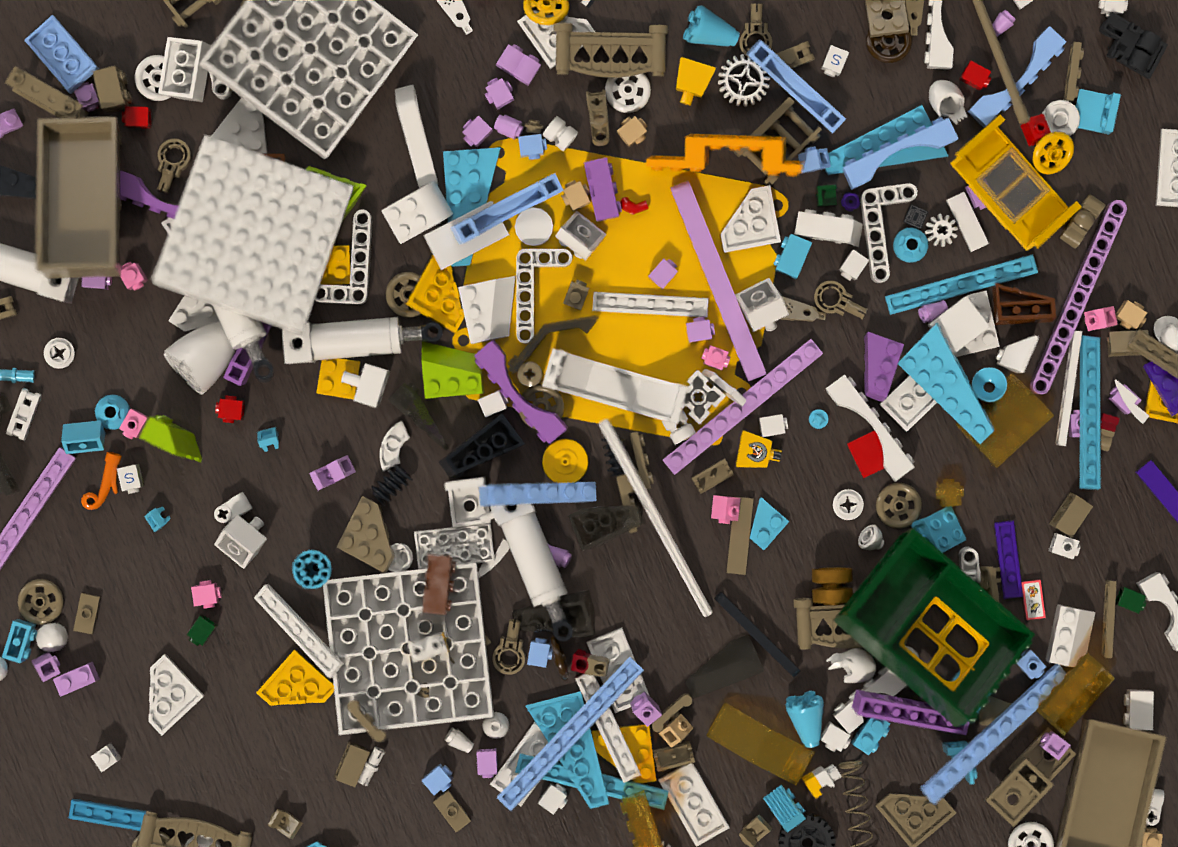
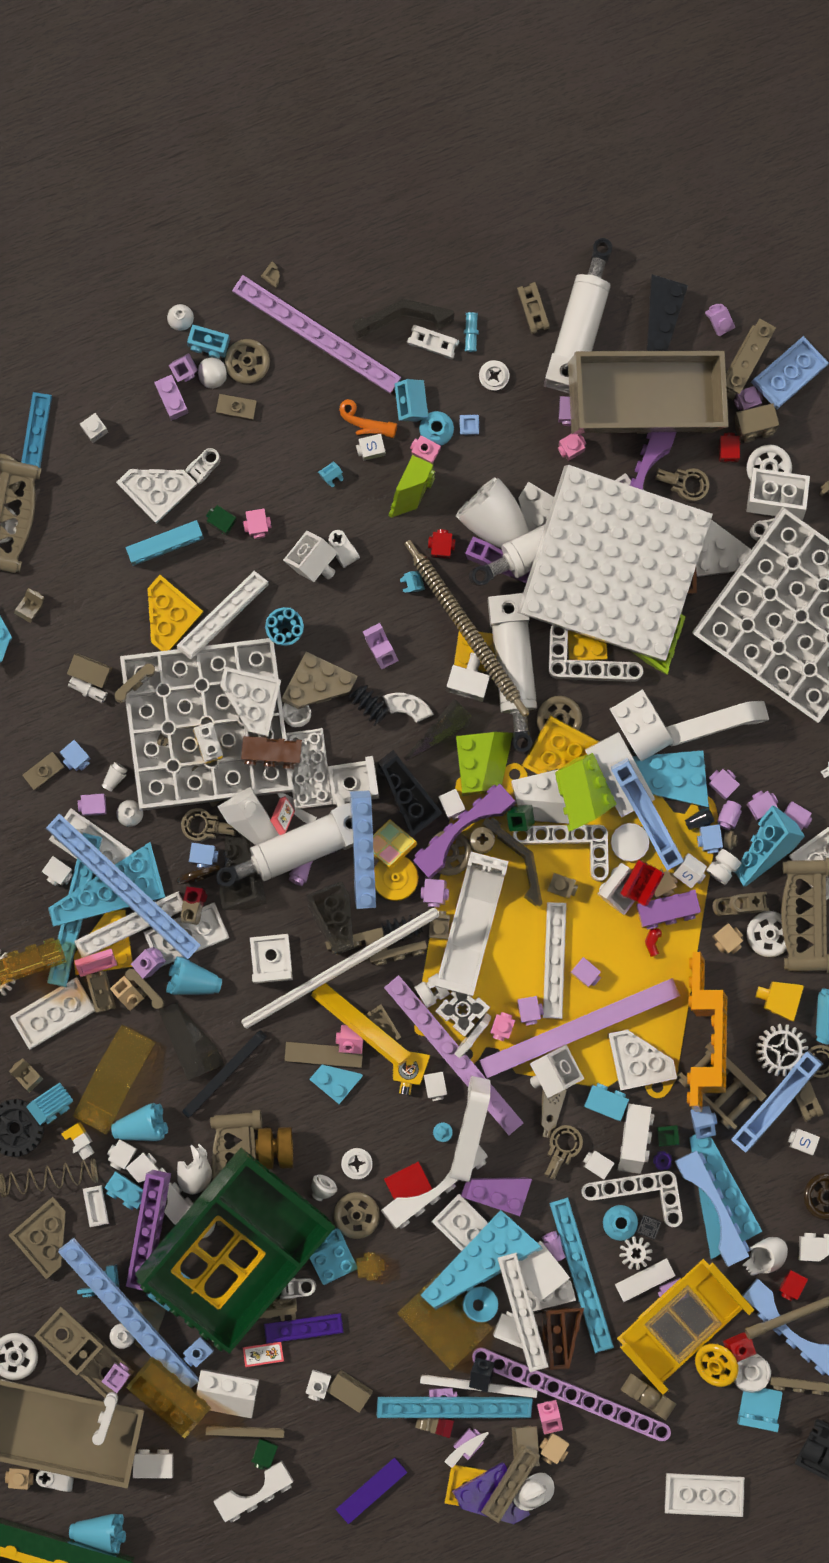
camera: 90 degrees right, 5 degrees down
none -> bright pink tile [74,949,117,977]
none -> white tile [83,1185,109,1227]
none -> white plate [92,1392,118,1445]
none -> white head [110,1323,135,1349]
none -> medium azure fence [126,520,204,566]
none -> medium azure cone [166,956,222,995]
none -> white piece [185,448,221,484]
none -> white wedge [217,787,279,845]
none -> white plate [220,667,281,737]
none -> white bracket [250,934,293,984]
none -> tile [270,796,295,835]
none -> yellow tile [311,983,411,1068]
none -> tile [373,820,417,870]
none -> dark tan hose [404,540,529,717]
none -> lavender brick [421,879,449,908]
none -> dark tan bracket [429,911,450,939]
none -> white beam [450,1076,490,1182]
none -> light blue tile [460,415,479,435]
none -> black brick [469,1358,495,1392]
none -> white tile [498,1253,548,1372]
none -> dark green brick [507,805,535,832]
none -> lime wedge [555,753,617,832]
none -> red bracket [620,860,664,907]
none -> white brick [673,853,707,888]
none -> black cone [685,808,715,830]
none -> medium azure wedge [735,806,805,886]

